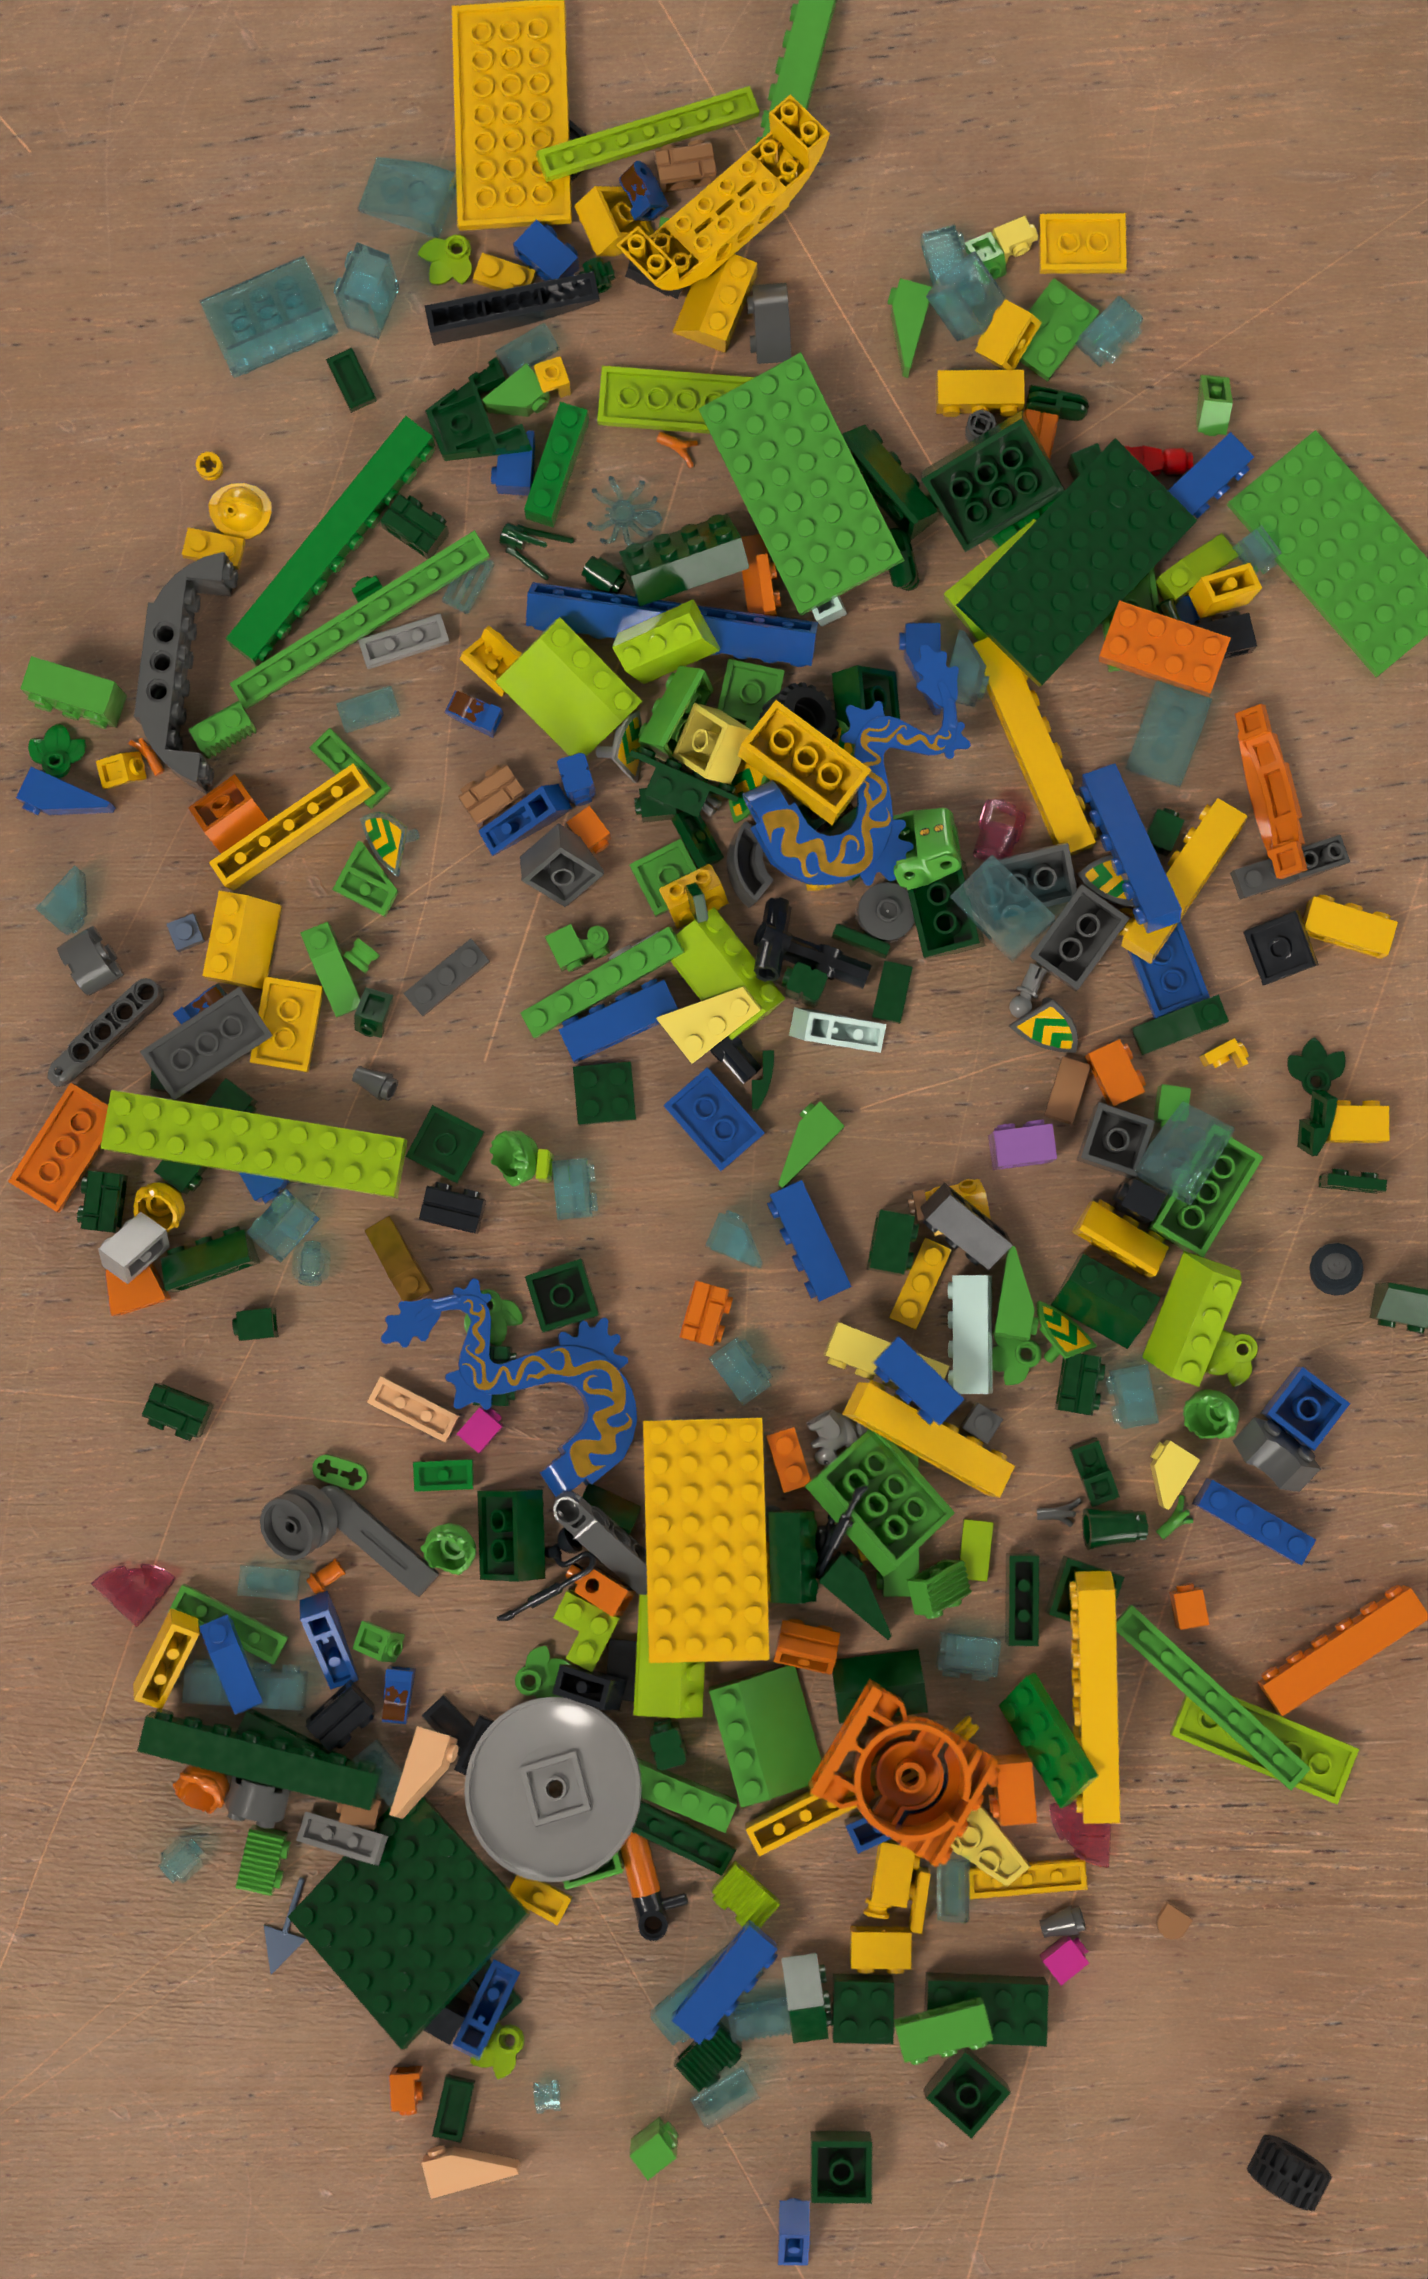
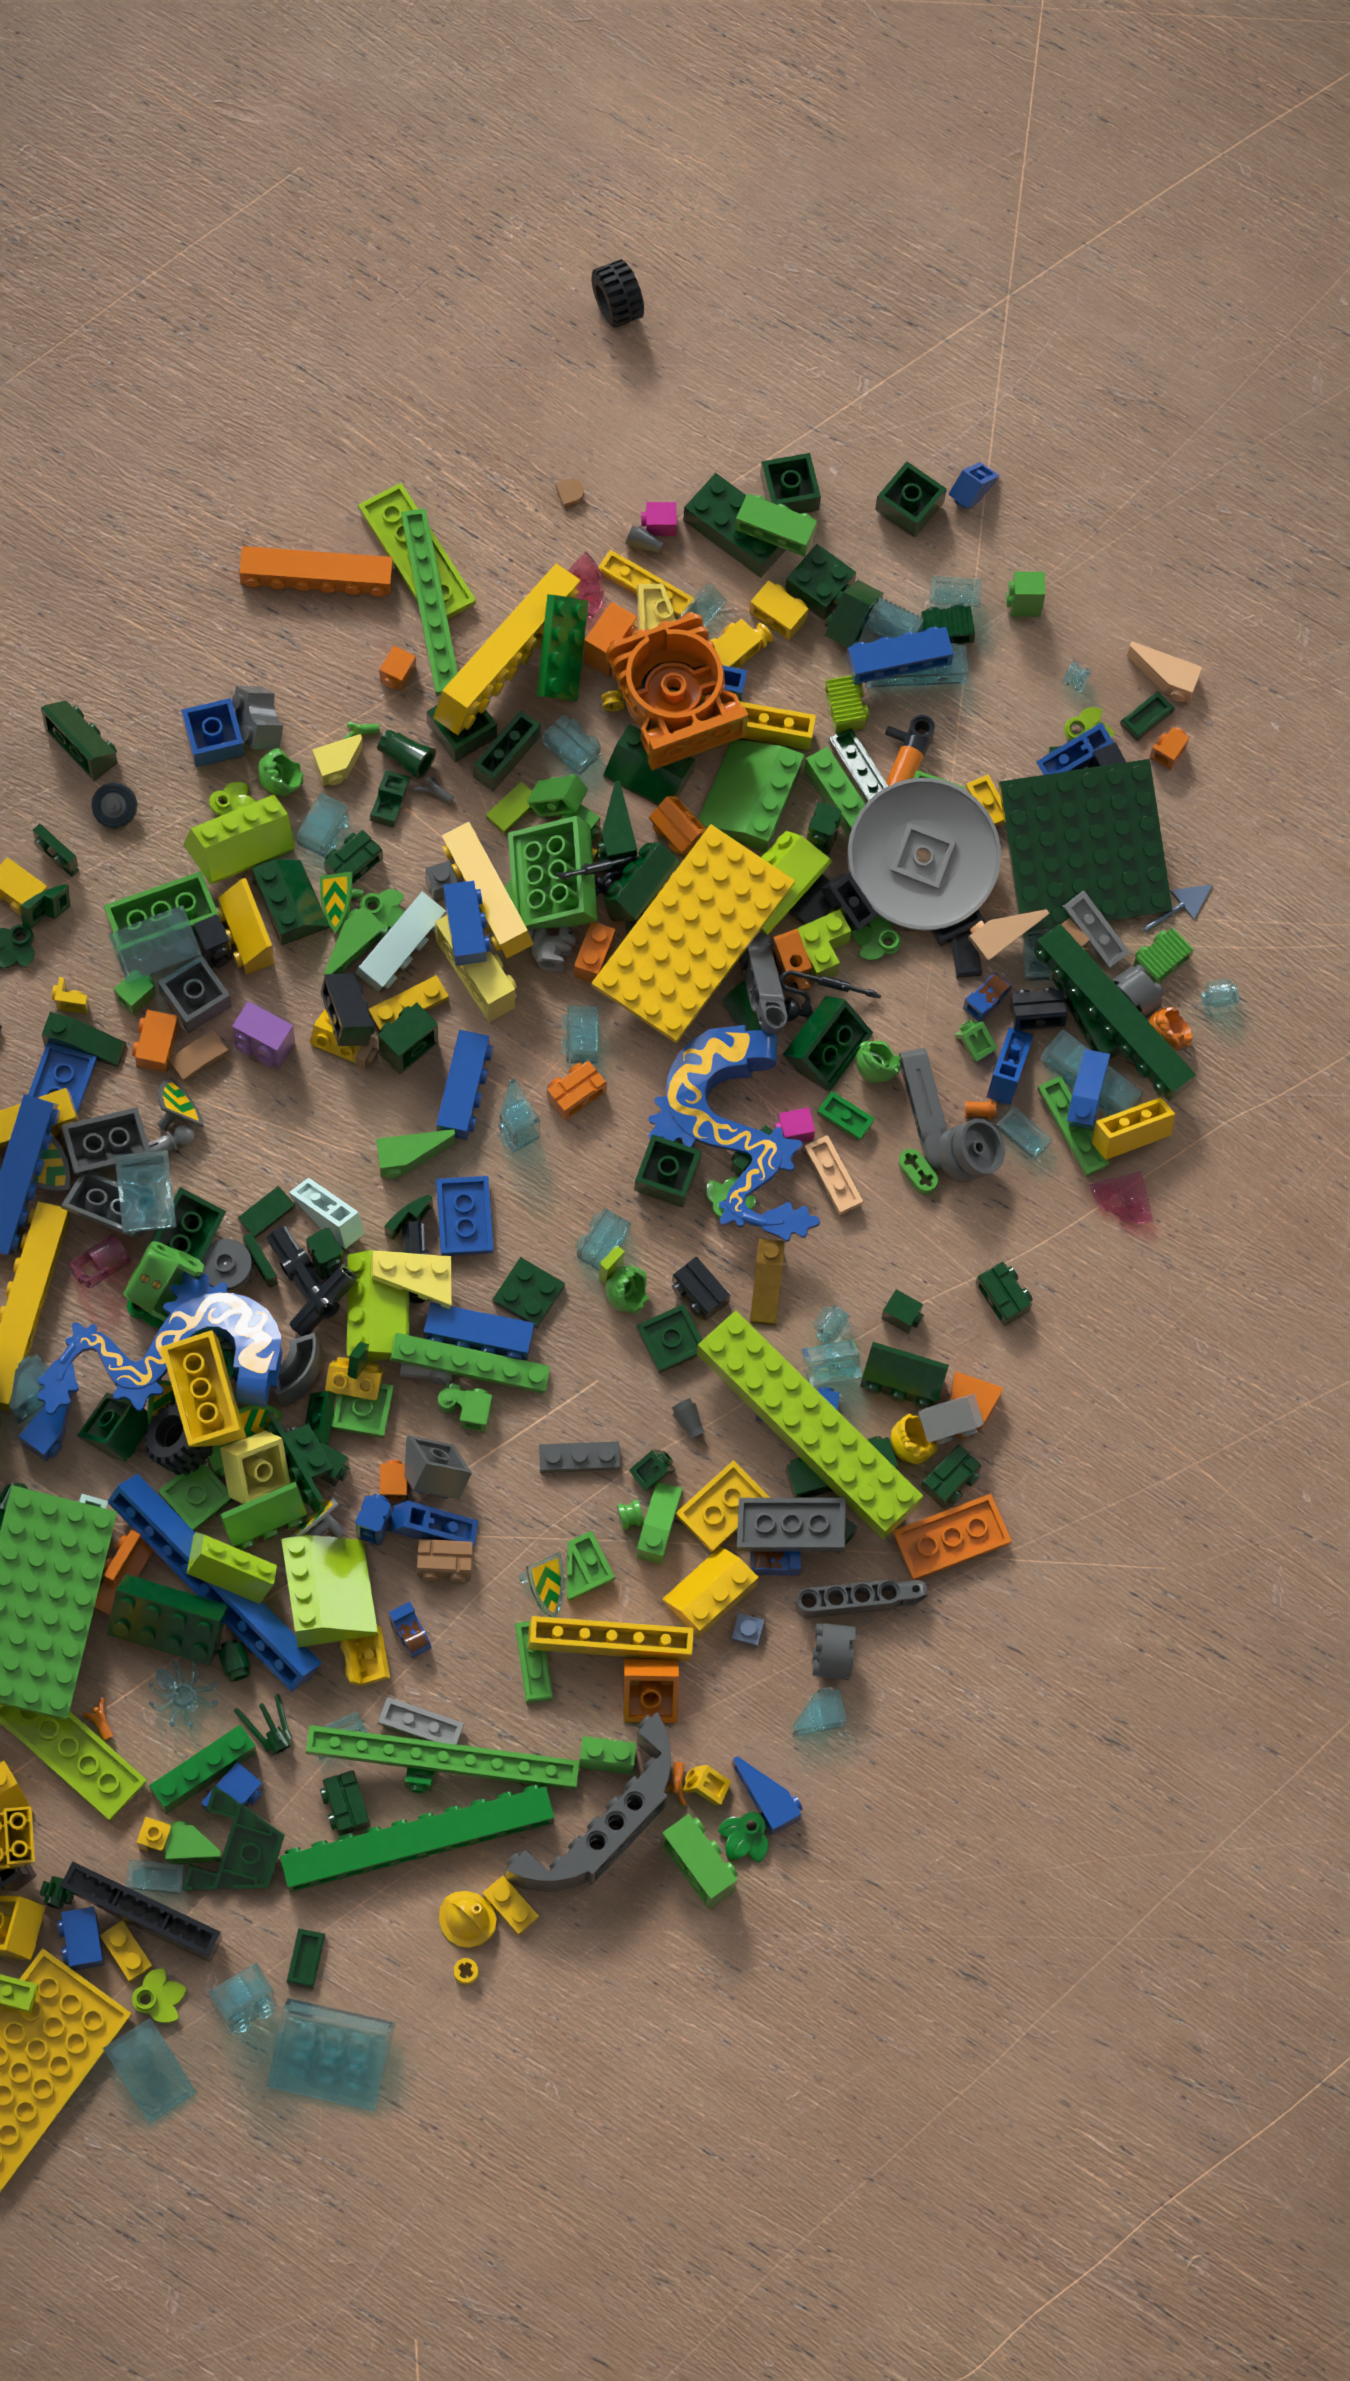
camera: 150 degrees left, 15 degrees down
clear light blue plate [336,686,401,733] -> none
yellow tile [908,1867,931,1934] -> none
blue brick [1192,1478,1316,1566] -> none

